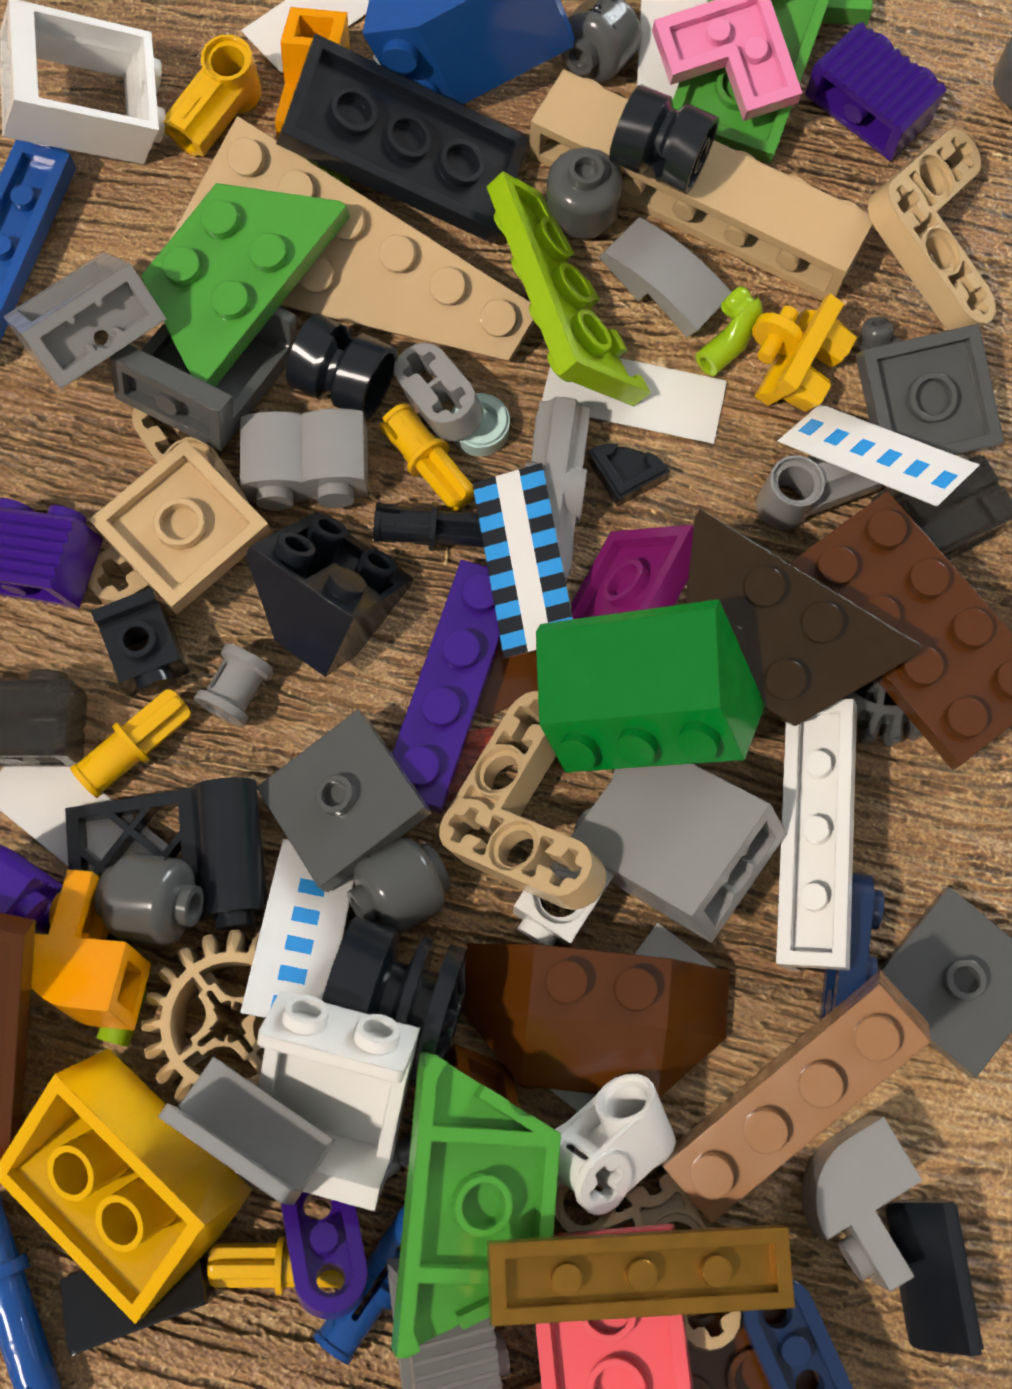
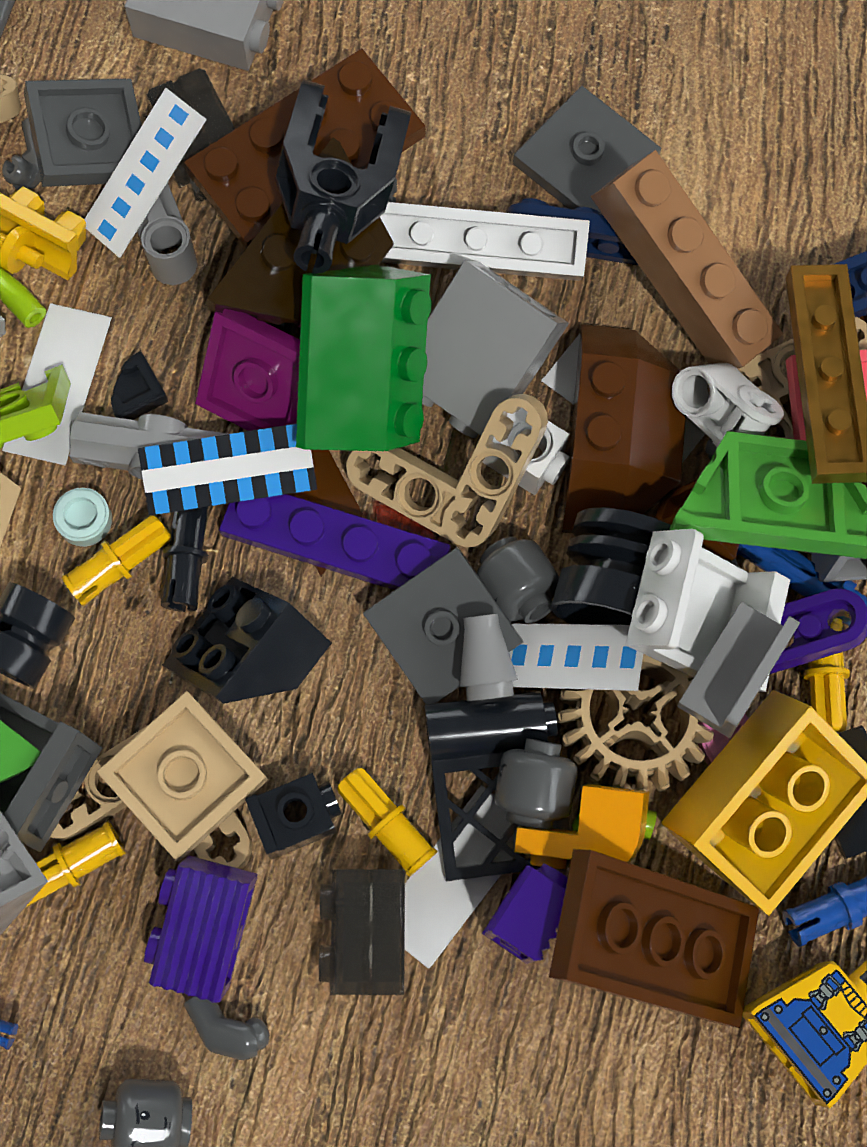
camera: 90 degrees left, 0 degrees up
light grey bush [193,644,275,727] -> none
light grey brick [240,409,369,511] -> none
light grey beam [394,343,483,441] -> none
light grey brick [801,1115,922,1292] -> none
black slope [886,1196,984,1356] -> none
none -> yellow axle [25,821,126,908]
none -> black piece [275,79,411,274]
none -> light grey cone [460,614,518,701]

